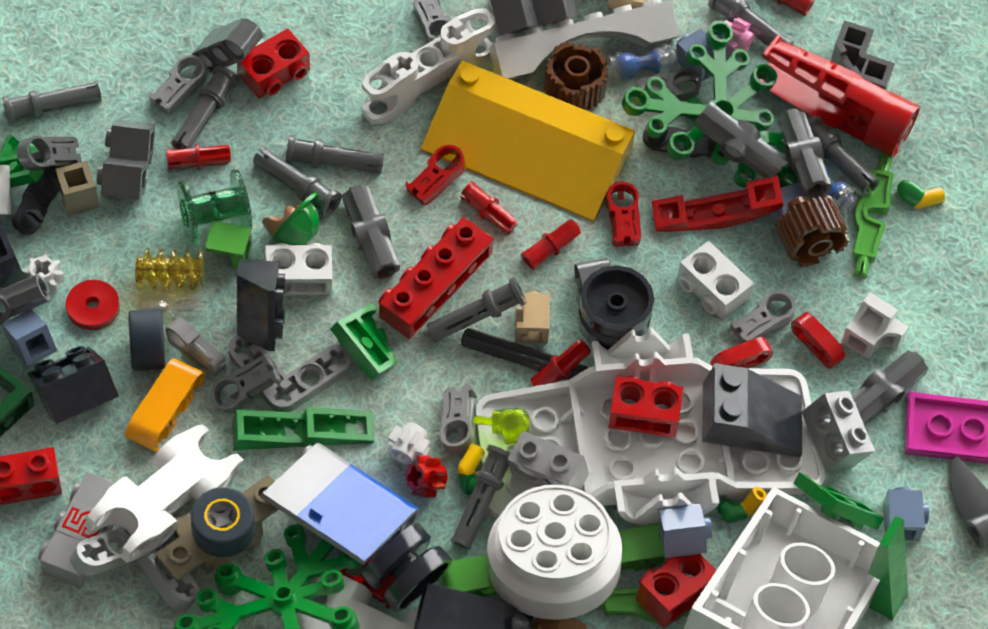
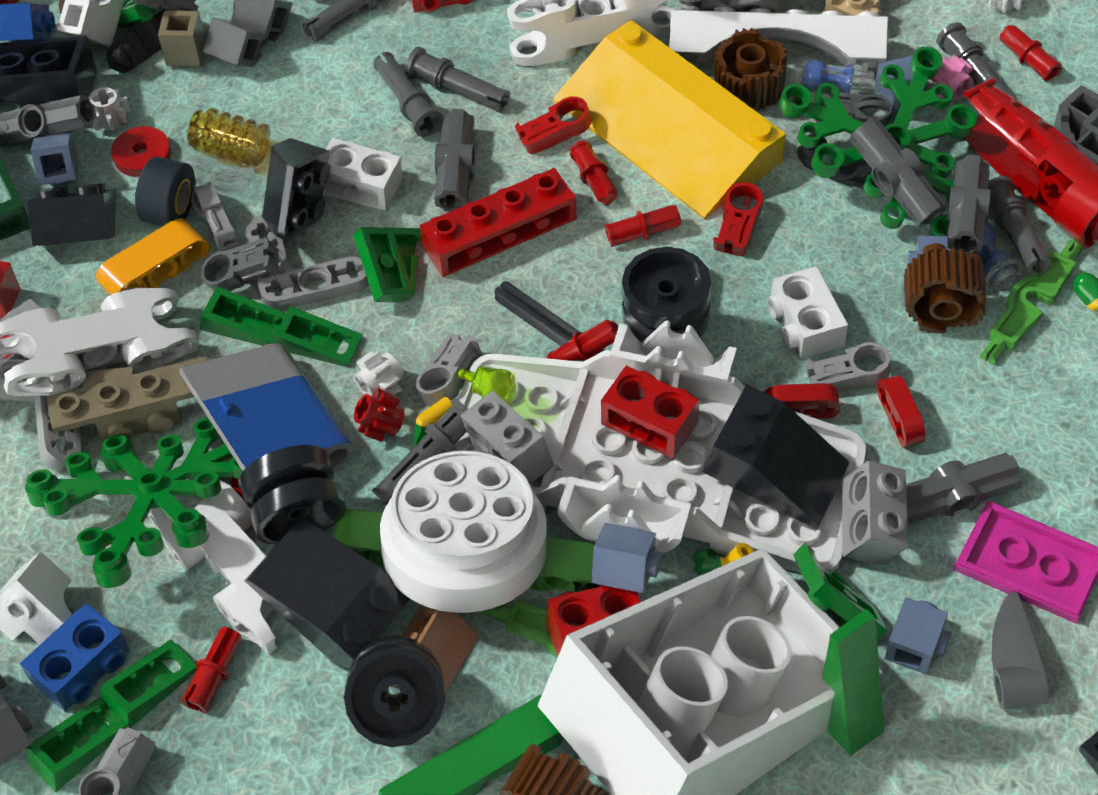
camera: 30 degrees right, 5 degrees down
red axle [166,144,231,170] -> none
clear green hose [177,169,252,244] -> none
black wheel [190,487,255,557] -> none
bright green panel [205,221,252,269] -> none
green piece [262,192,319,245] -> none
dark grey pin [427,277,527,343] -> none
tan brick [515,291,550,344] -> none
red slope [651,176,784,232] -> none
white brick [841,292,909,359] -> none

